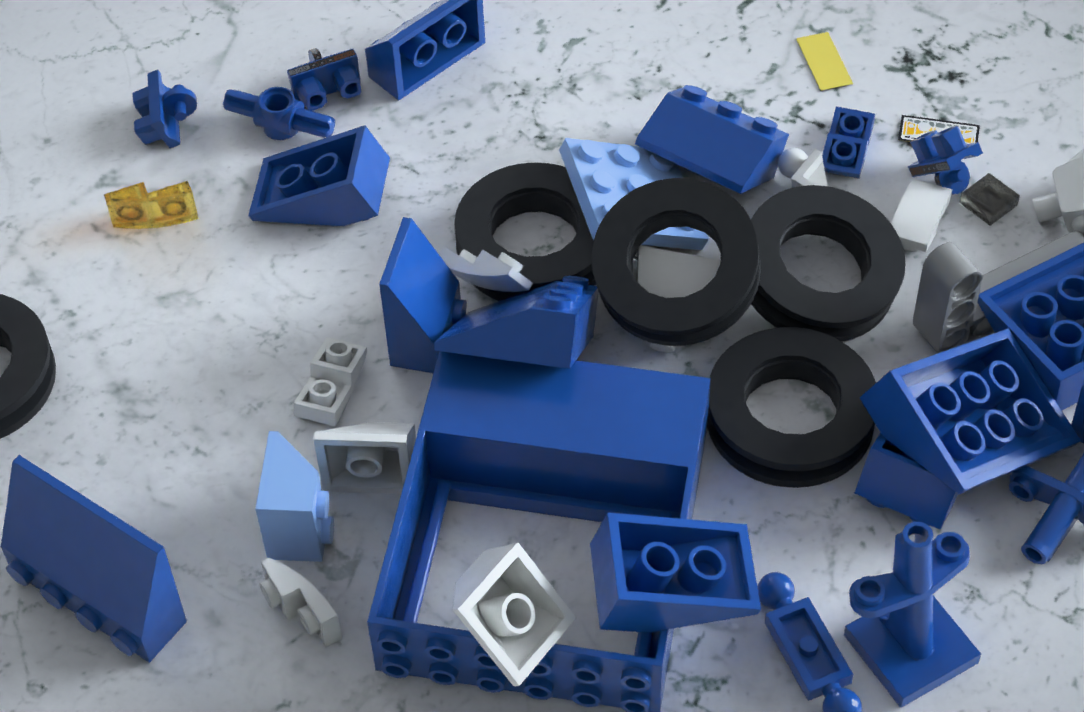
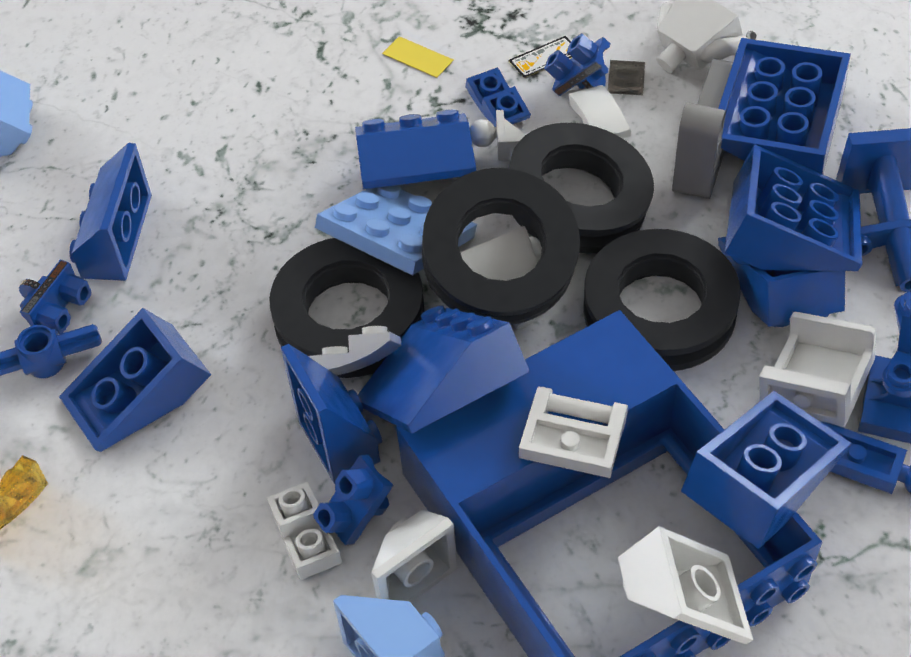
camera: 40 degrees left, 0 degrees up
none -> blue hips [313,455,394,545]
none -> white plate [519,386,628,478]
none -> white panel [759,312,876,427]

